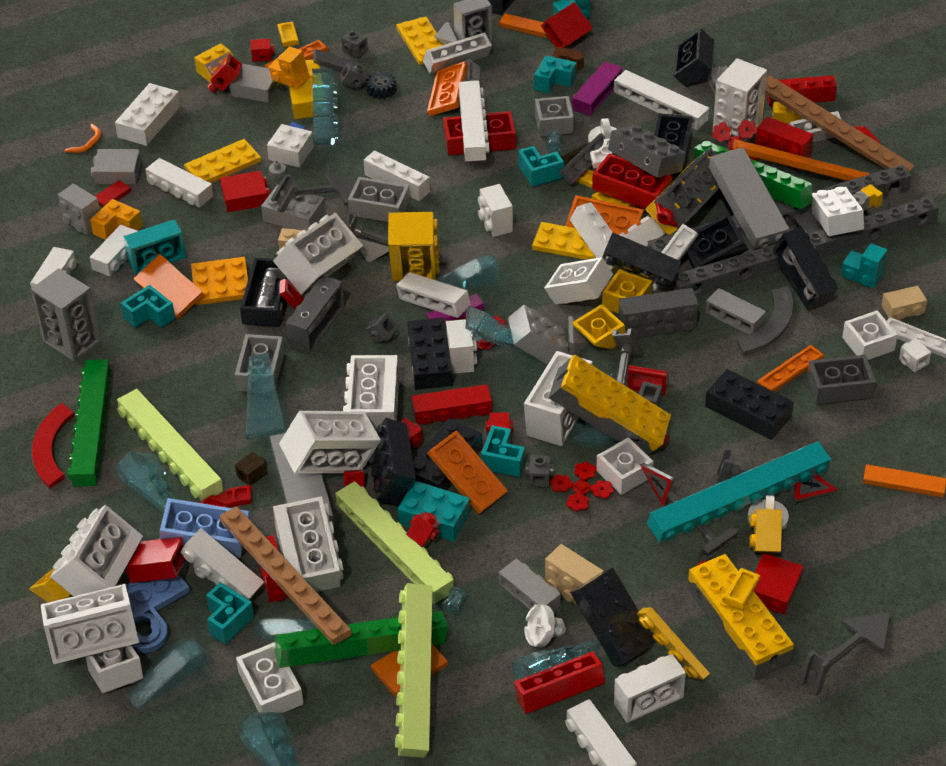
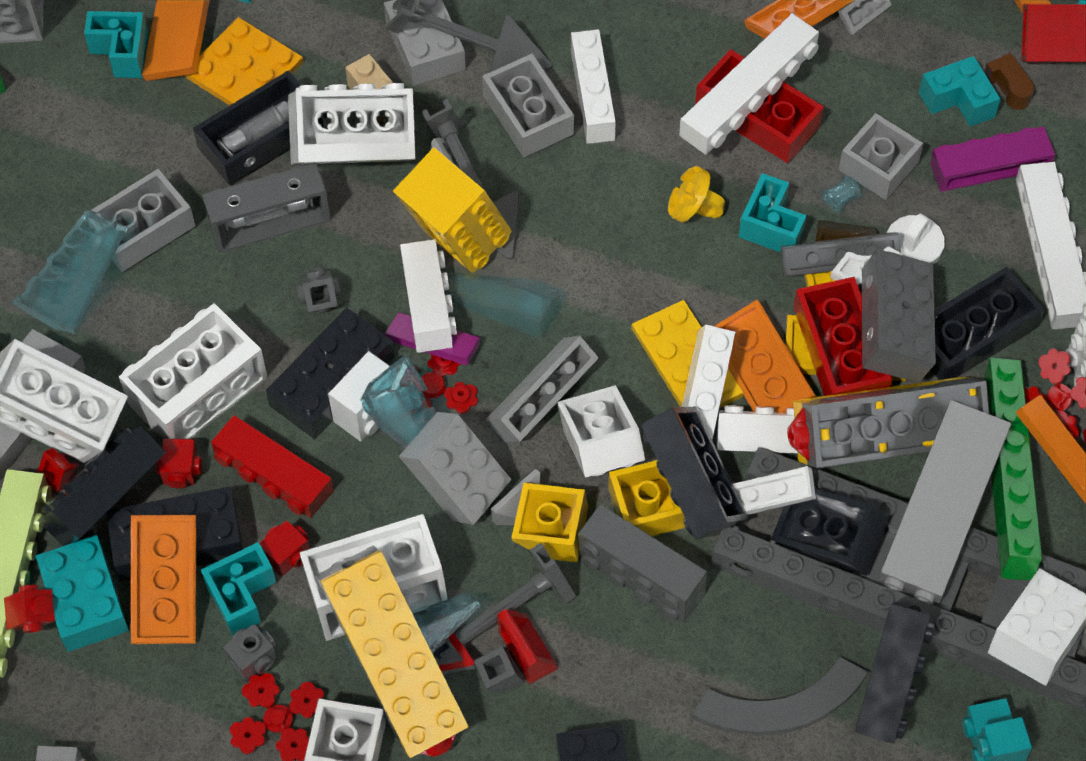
camera: 45 degrees right, 15 degrees up
red tile [280,279,304,310] -> none
white brick [478,184,513,237] -> none
light grey brick [705,288,766,335] -> none
none -> light grey brick [485,336,598,442]
none -> yellow tile [668,166,725,223]

